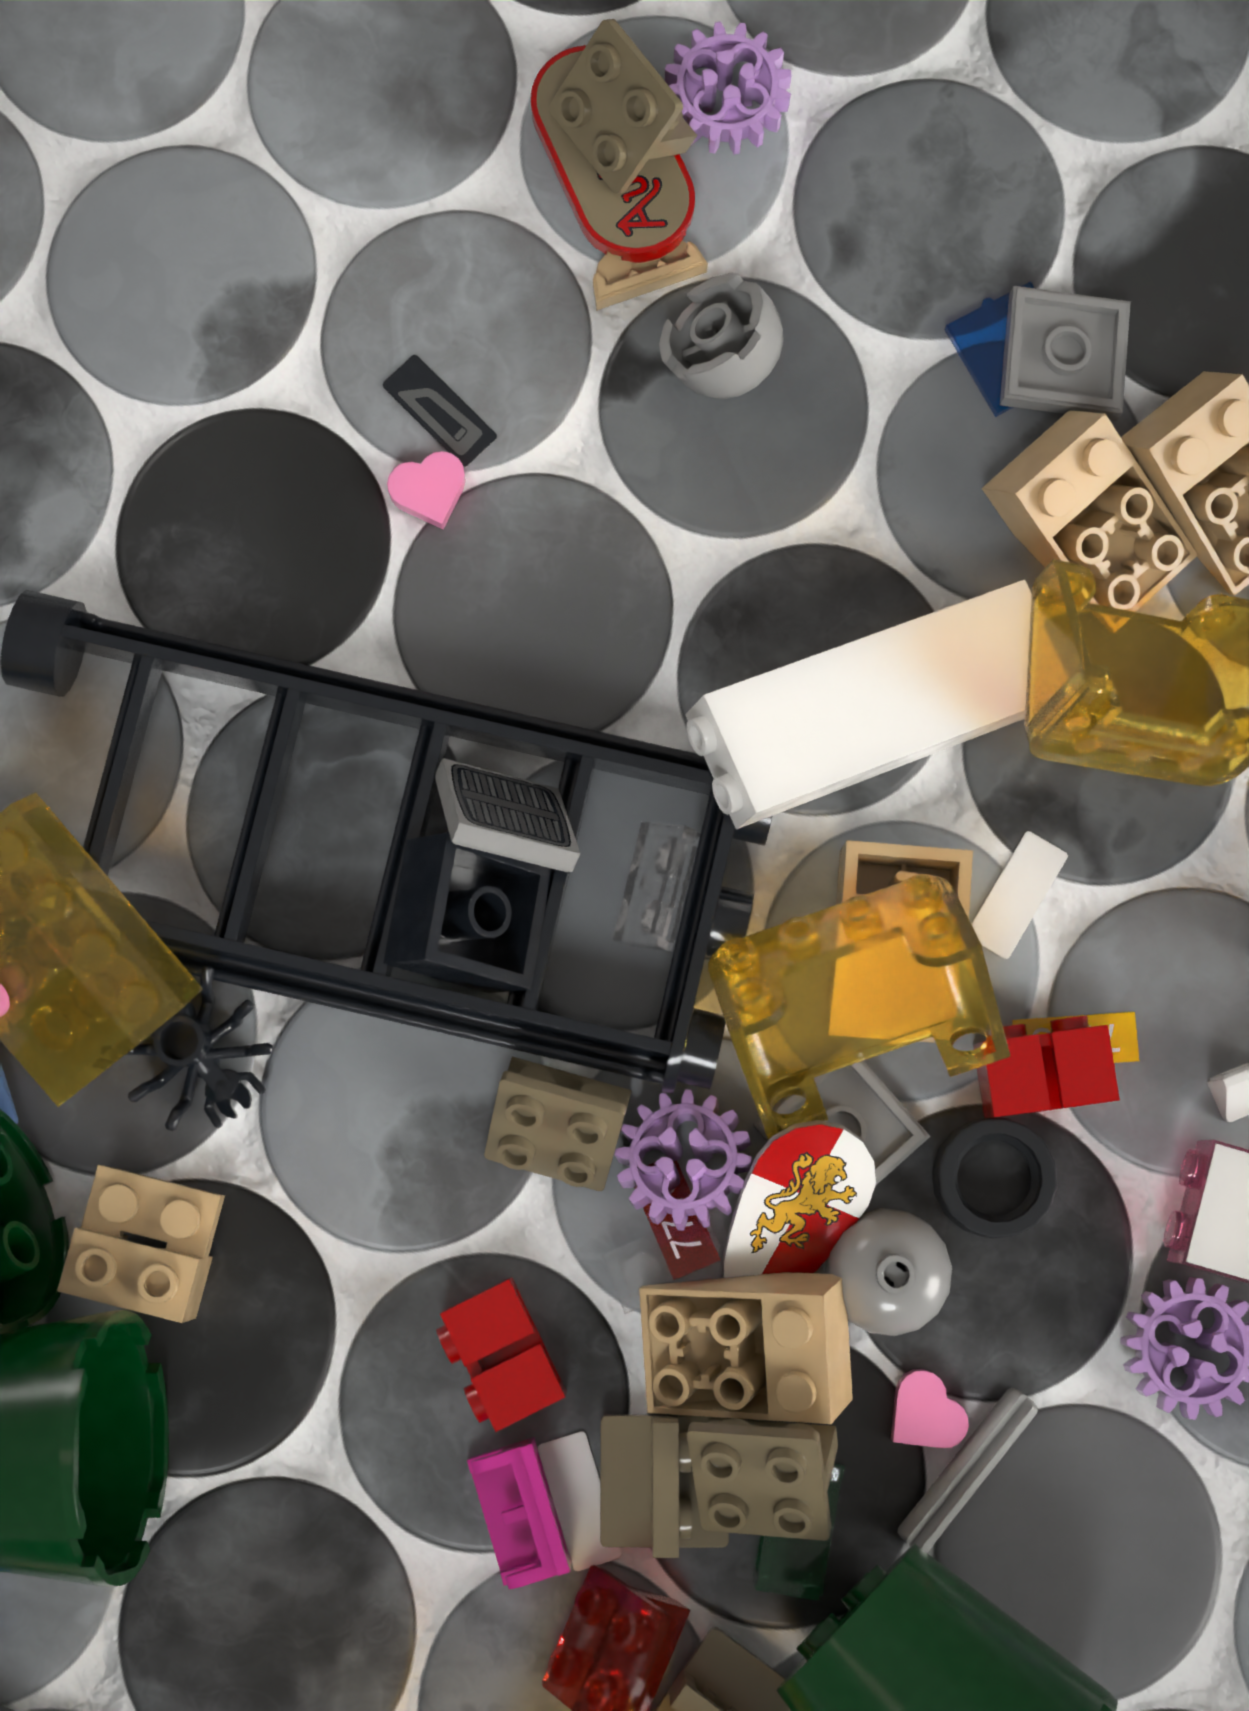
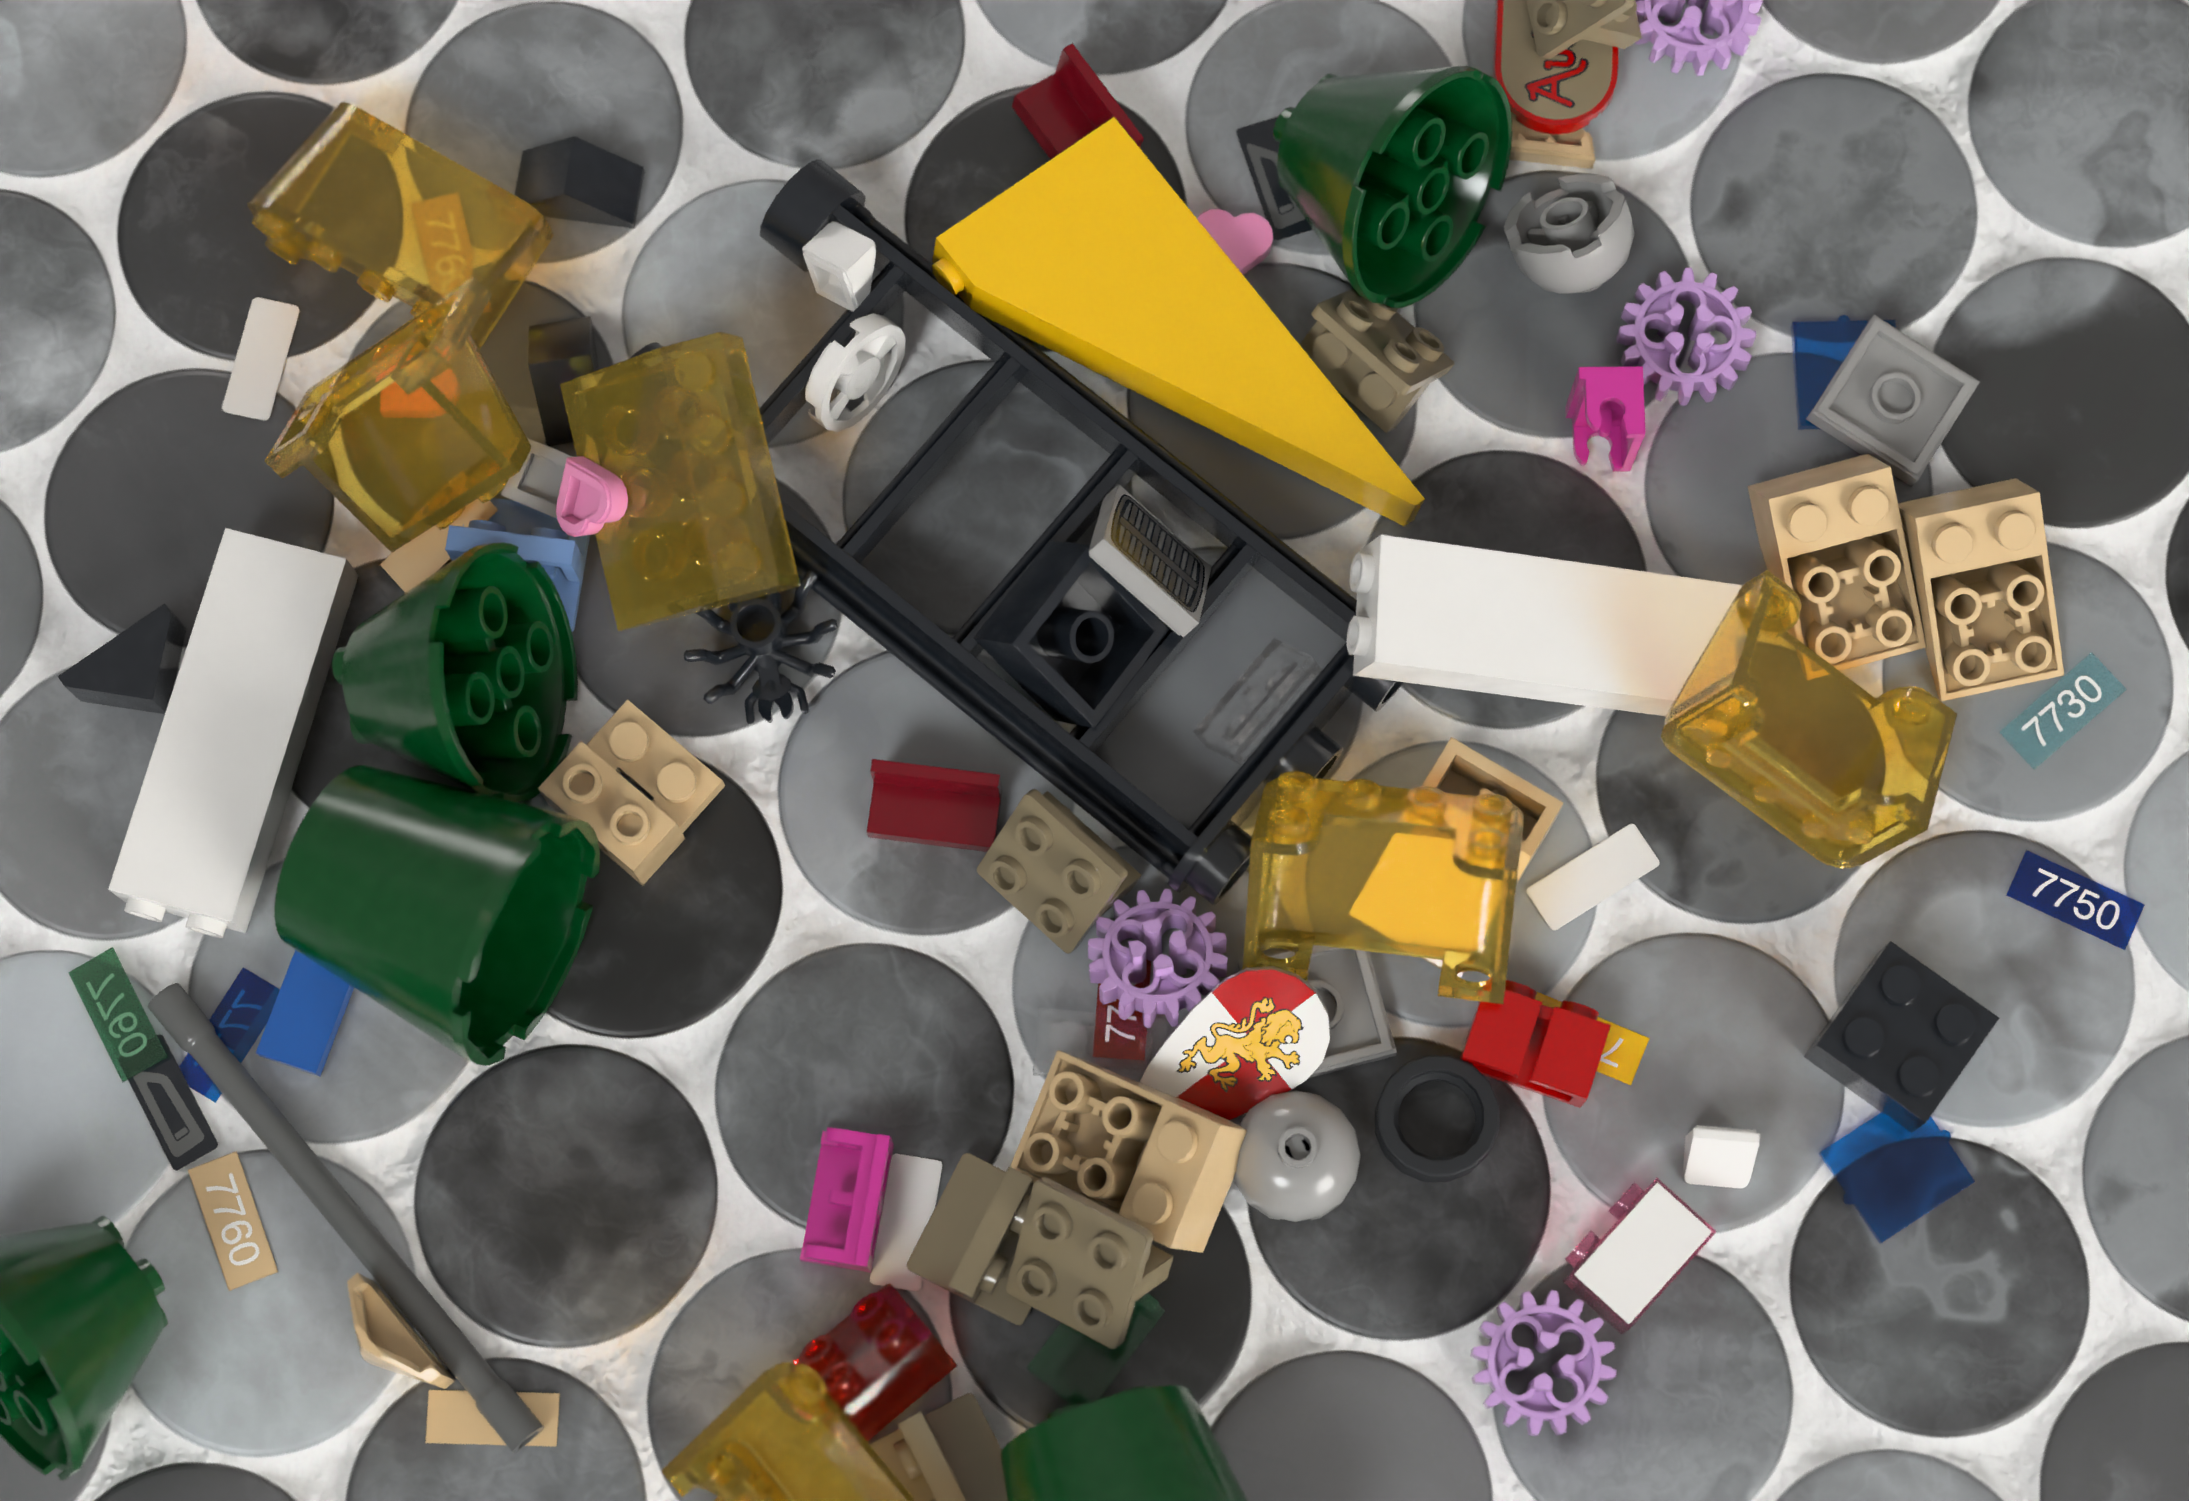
camera: 30 degrees right, 5 degrees down
red piece [436,1277,567,1432] -> none
bright pink tile [890,1369,969,1448] -> none
light grey axle [898,1388,1038,1553] -> none
none -> white slope [802,222,876,312]
none -> white piece [805,313,906,432]
none -> dark red panel [867,759,1003,852]
none -> yellow slope [932,117,1425,526]
none -> dark red panel [1012,43,1144,159]
none -> dark green cone [1273,66,1512,308]
none -> dark tan bracket [1299,288,1454,433]
none -> dark pink hinge [1565,366,1645,472]
none -> lavender gear [1617,268,1756,406]

